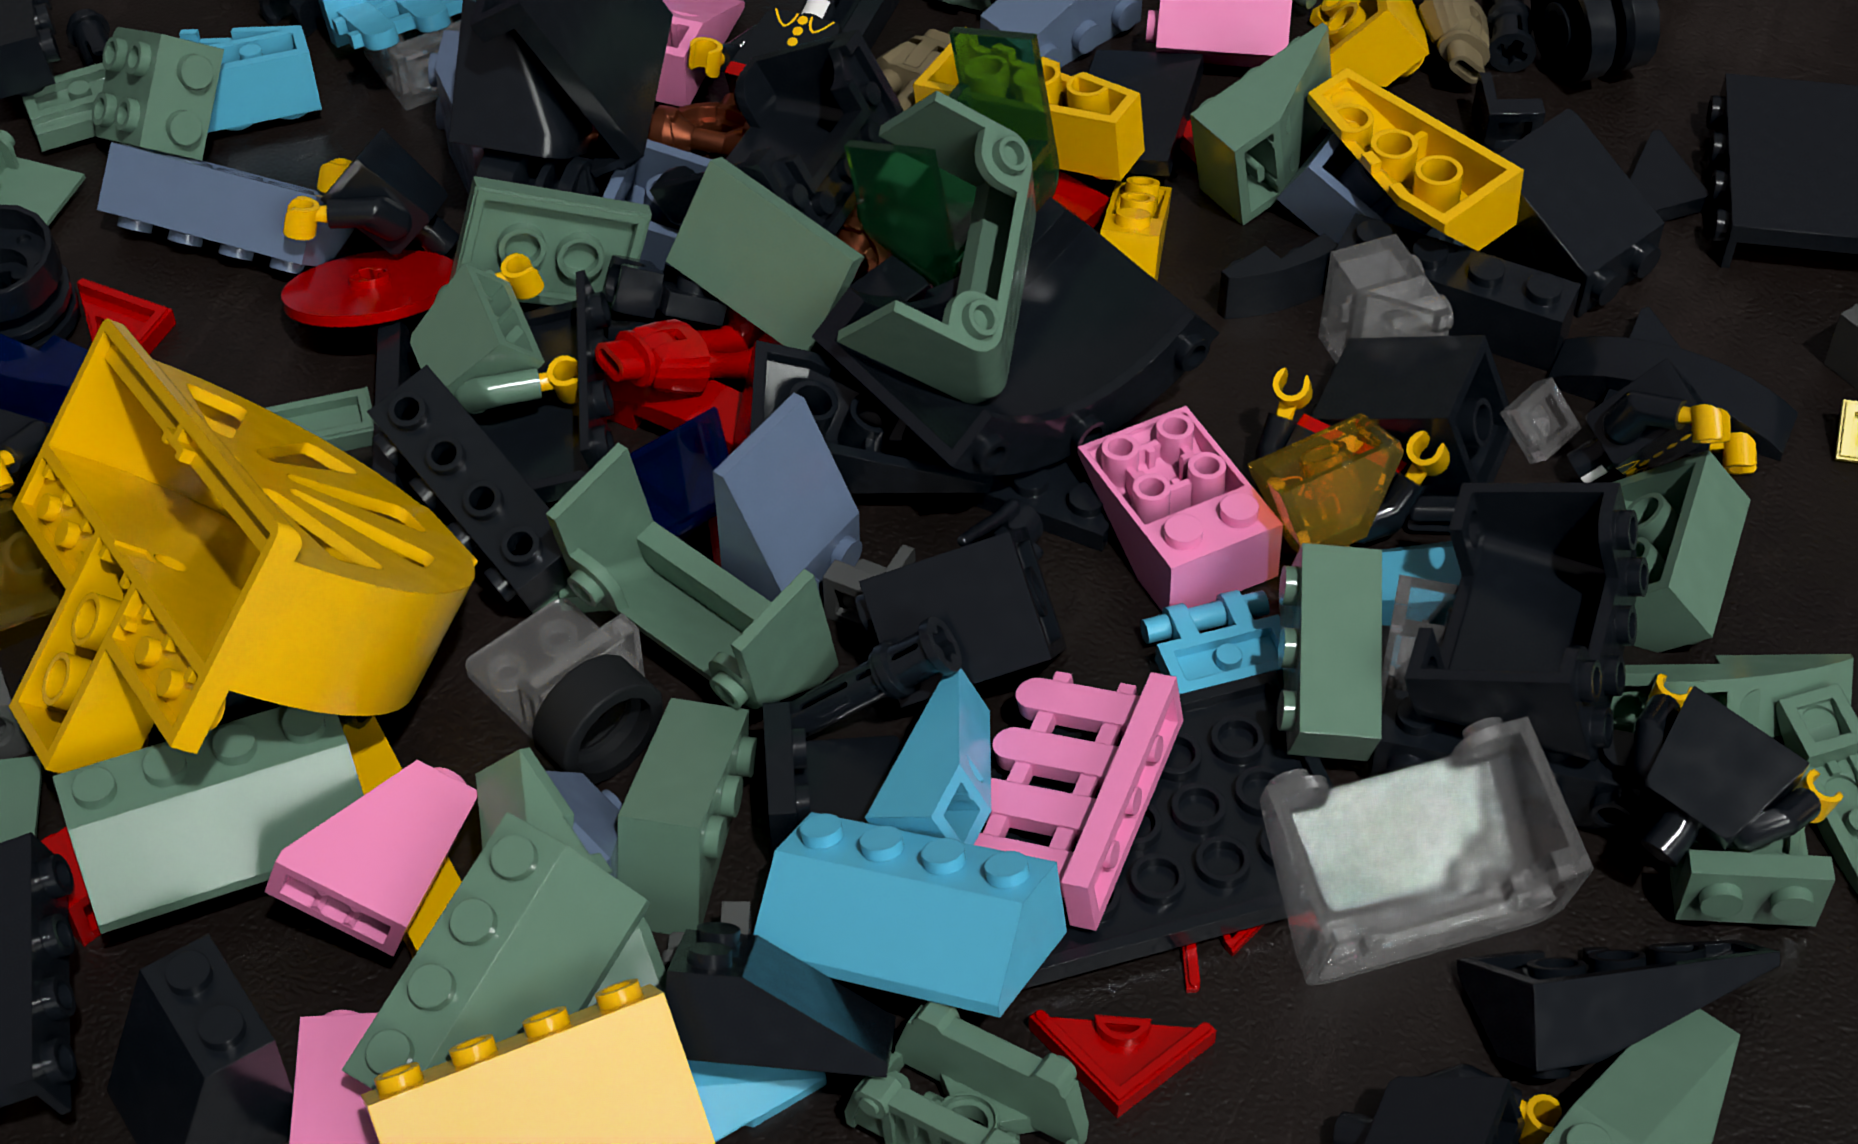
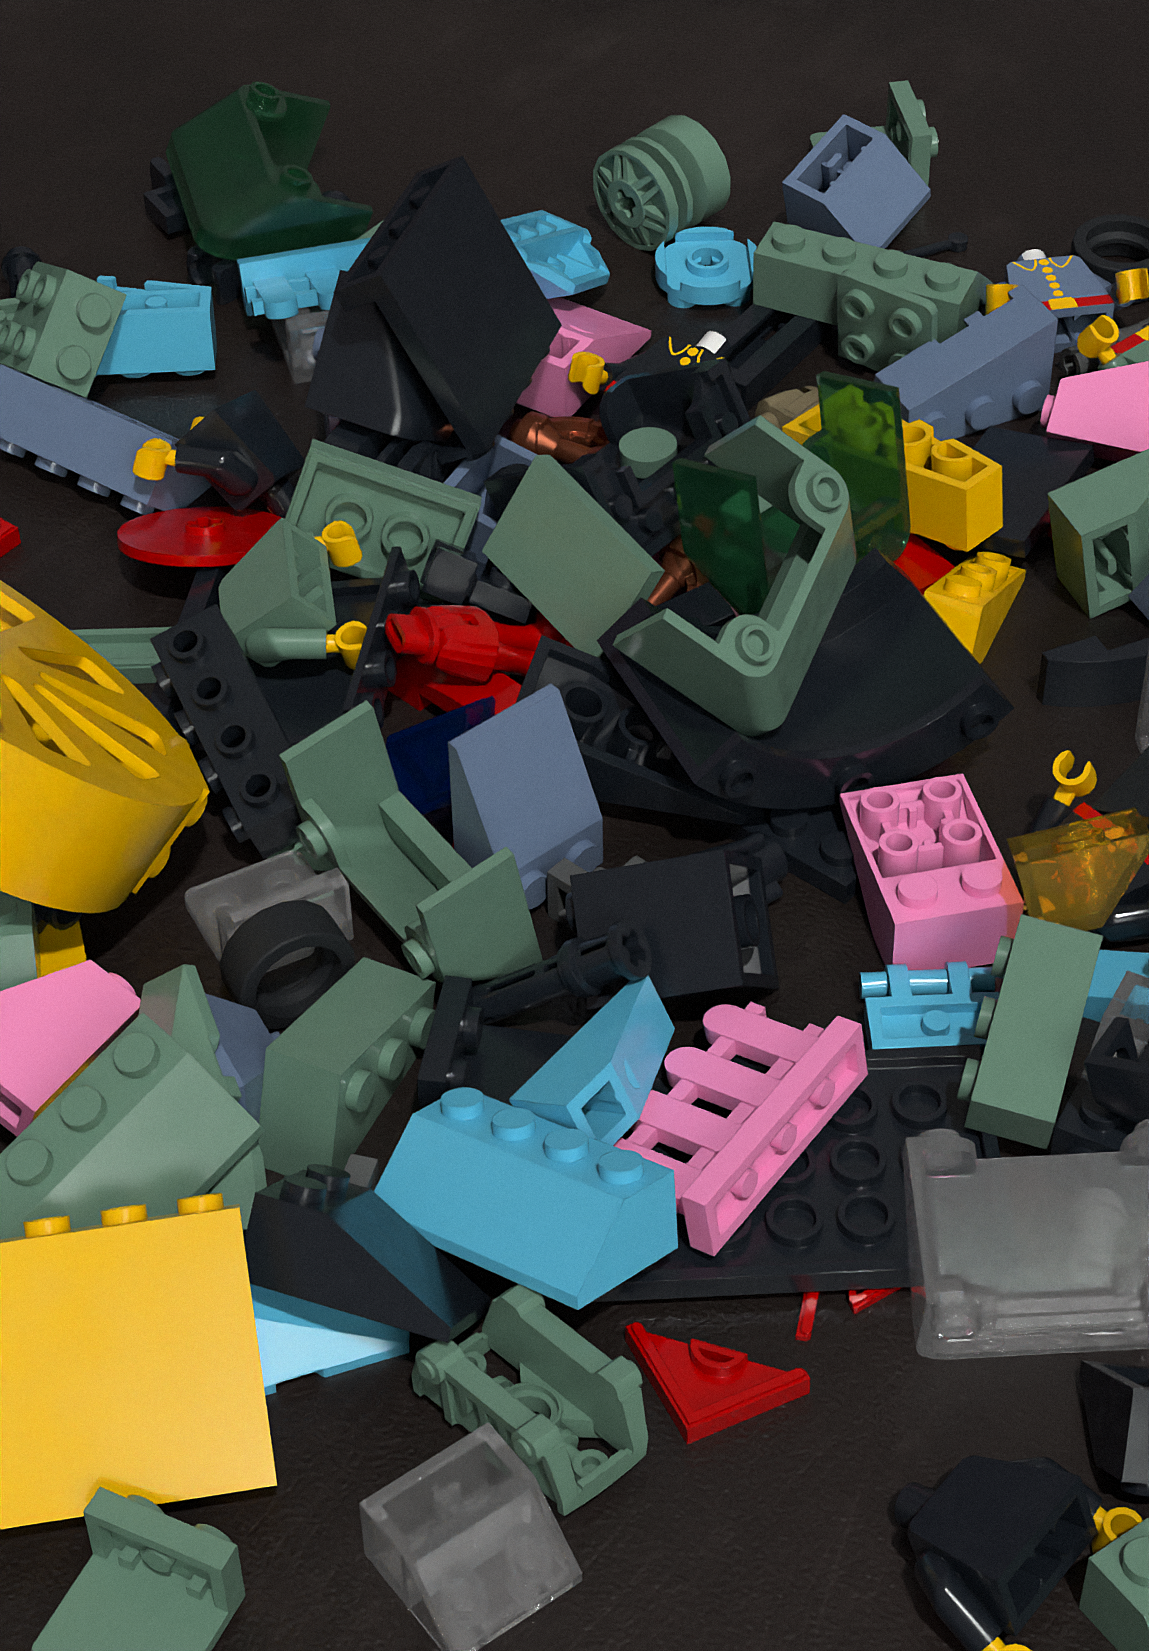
camera: 15 degrees right, 5 degrees down
none -> sand green tile [619,427,677,479]

